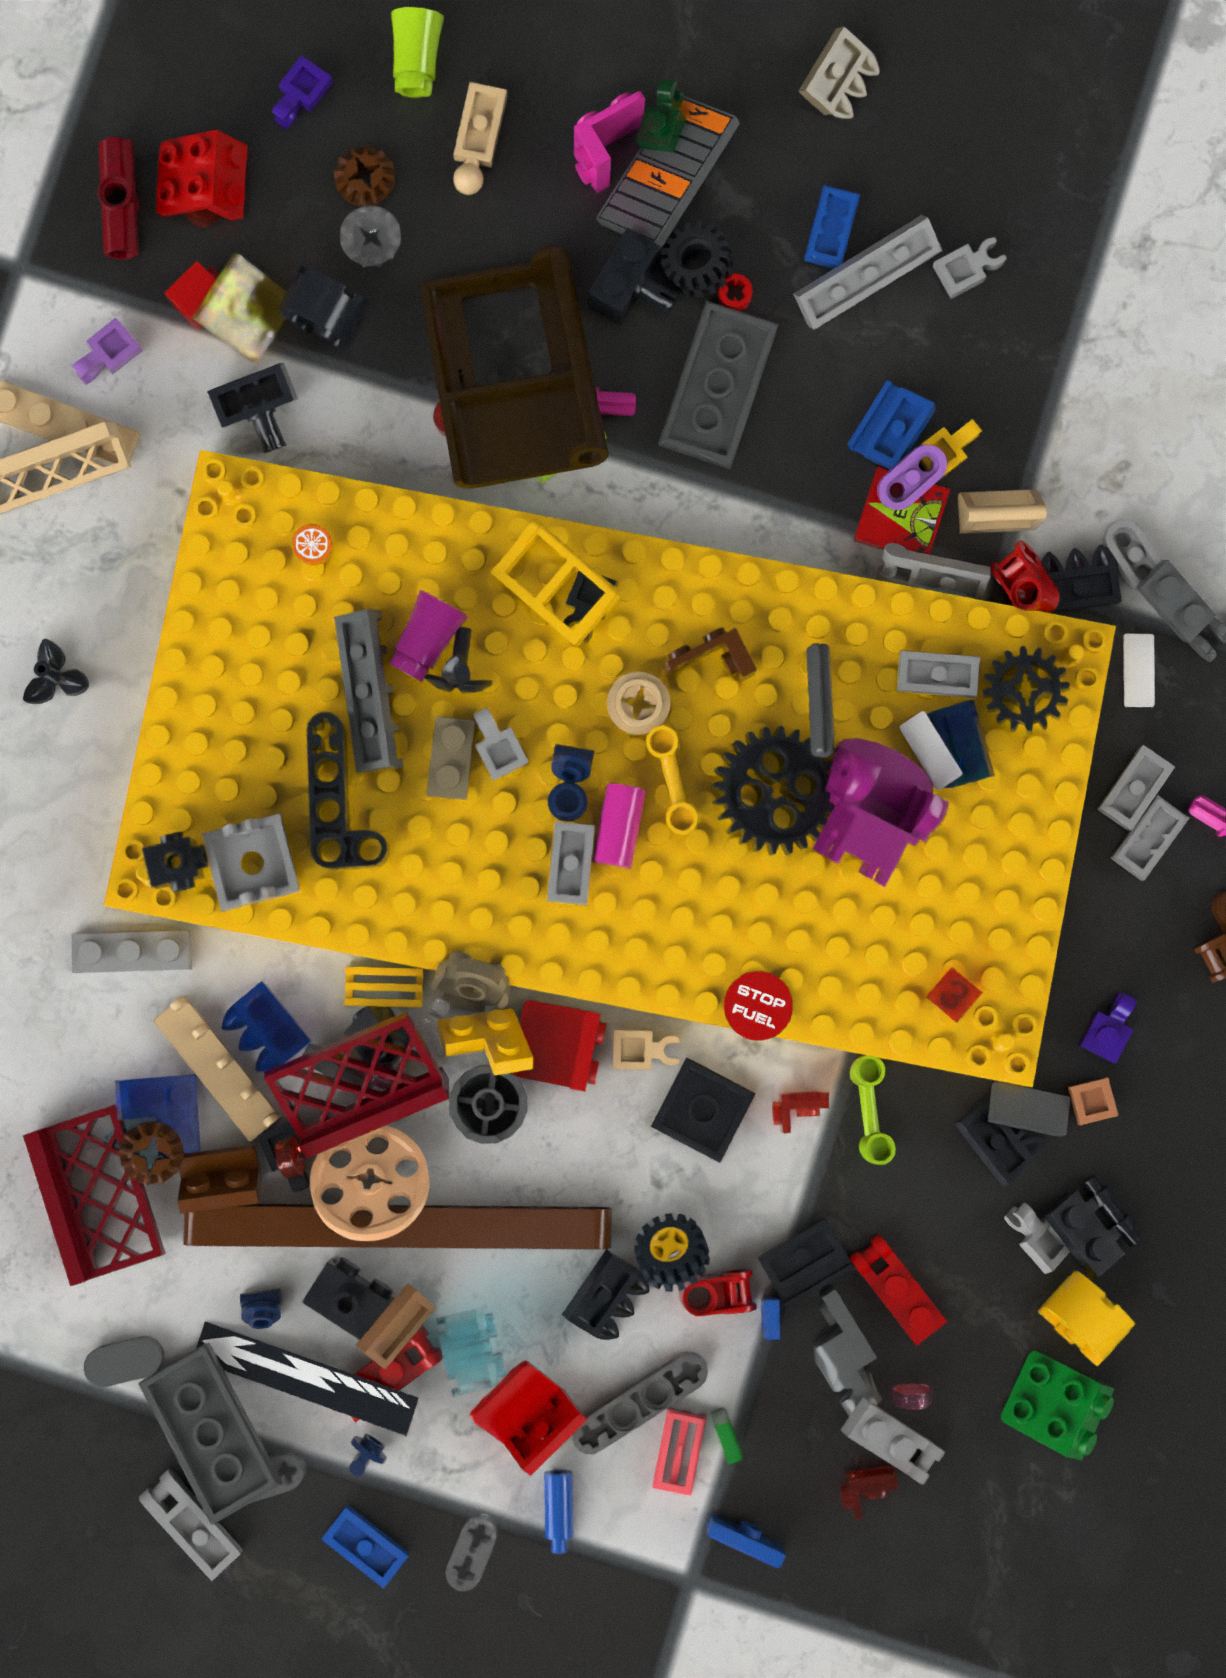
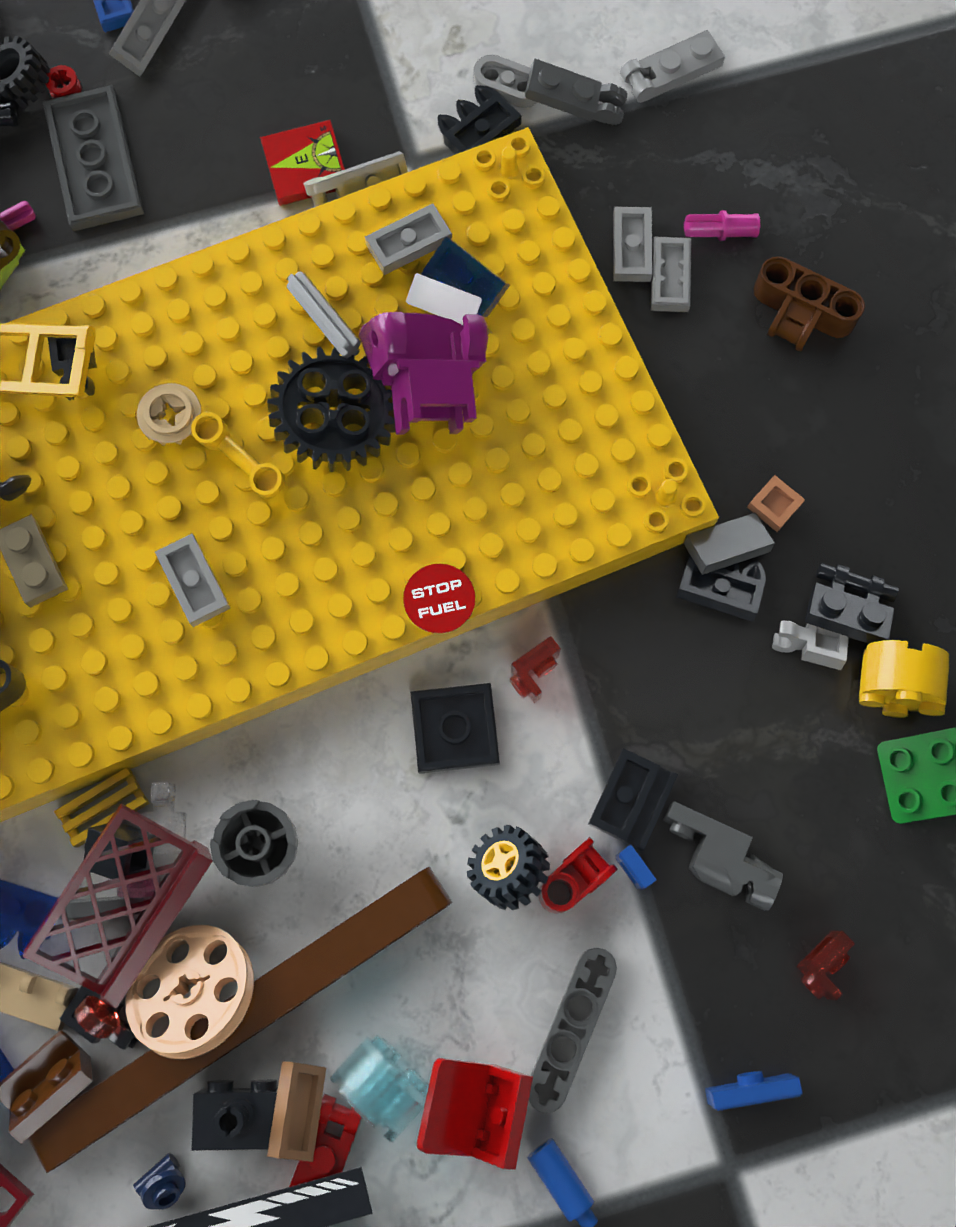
camera: 30 degrees left, 10 degrees down
dark tan plate [432,952,512,1012] -> none
yellow plate [437,1008,533,1075] -> none
light grey plate [473,708,529,781] -> none
red bracket [512,1000,607,1092] -> none
dark blue plate [548,782,588,822] -> none
dark blue plate [551,744,595,783] -> none
black plate [562,1249,650,1340] -> none
dark pink brick [592,783,646,869] -> none
tan plate [613,1030,680,1070] -> none
coral tile [652,1407,706,1496] -> none
reddish brown bracket [663,627,757,683] -> none
green tile [711,1408,743,1465] -> none
light grey plate [841,1397,945,1485] -> none
blue plate [848,380,936,470] -> none
red plate [848,1234,948,1346] -> none
lime bar [849,1055,896,1165] -> none
medium lavender plate [877,444,947,510] -> none
clear pink tile [892,1383,932,1410] -> none
yellow plate [919,419,982,478] -> none
clear red tile [926,967,983,1023] -> none
tan tile [958,489,1047,533] -> none
black gear [983,646,1070,734] -> none
red piece [990,540,1059,613] -> none
dark purple plate [1078,992,1137,1064] -> none
white sticker [1123,634,1155,707] -> none

